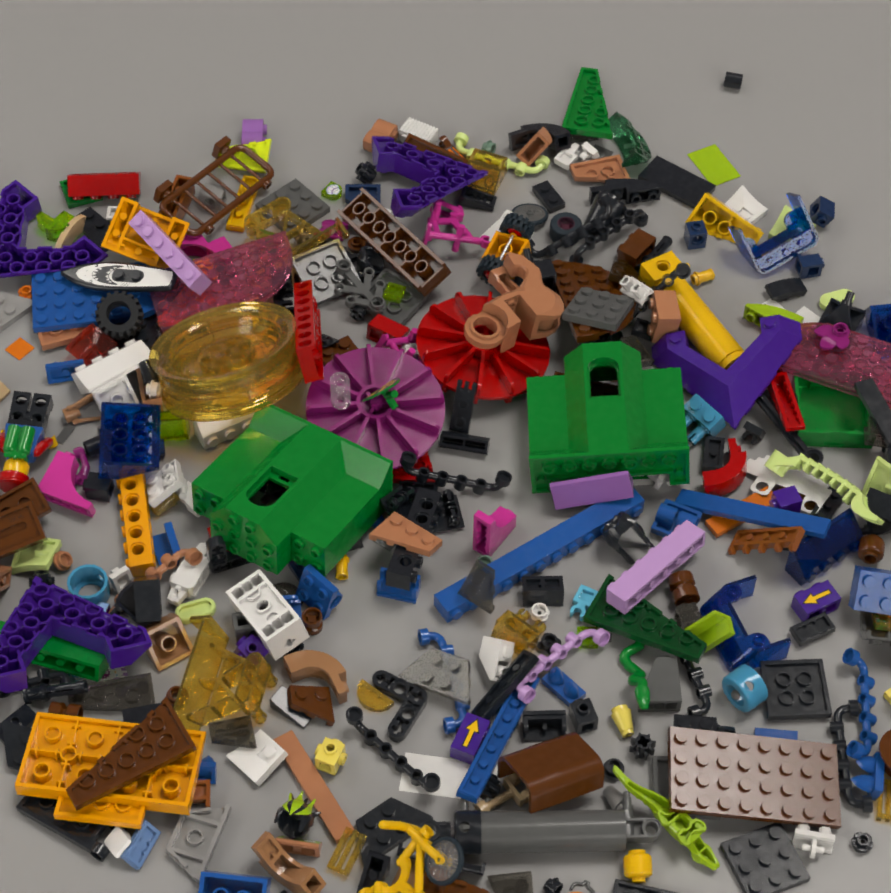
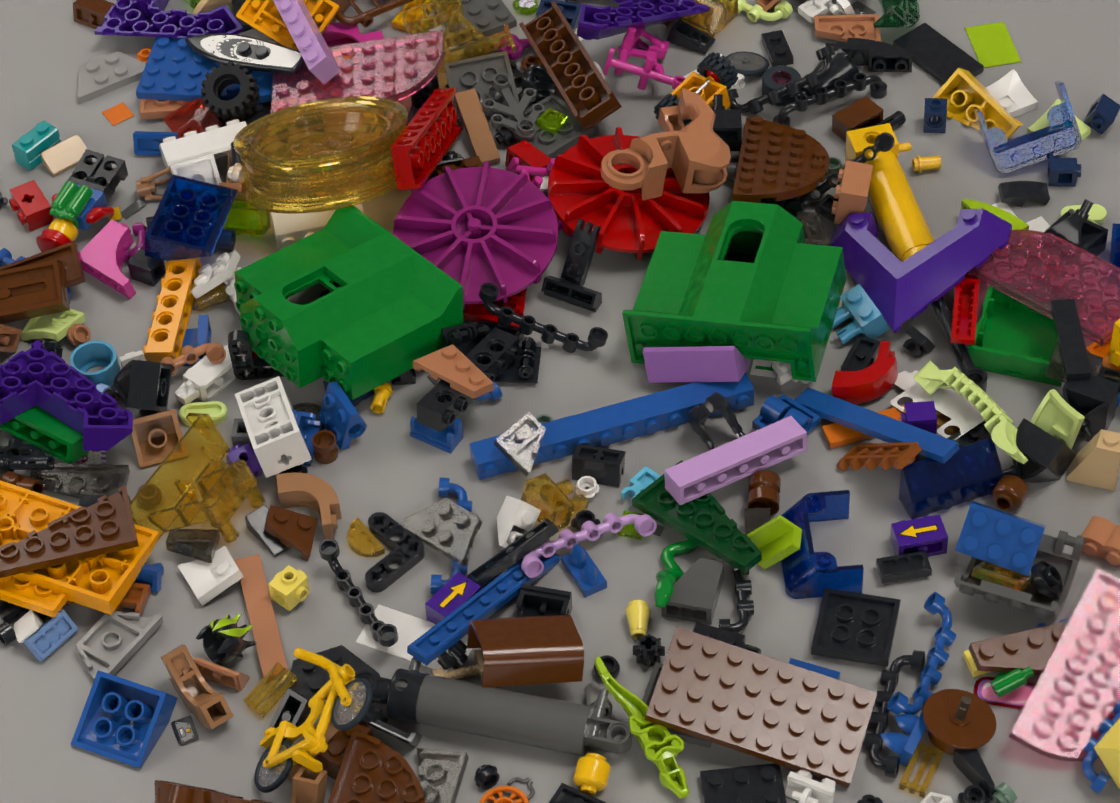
camera: 20 degrees right, 5 degrees down
clear plate [330,372,351,410] -> none
green shield [363,377,400,410] -> none
dark pink arch [473,506,517,557] -> none
dark grey plate [562,287,634,332] -> none
black brick [569,698,599,735] -> none
dark brown wing [608,259,645,284] -> none
white hips [619,275,654,305] -> none
dark azure piece [722,664,768,713] -> none
magenta plate [814,322,850,350] -> none
none -> medium nougat tile [454,88,500,166]

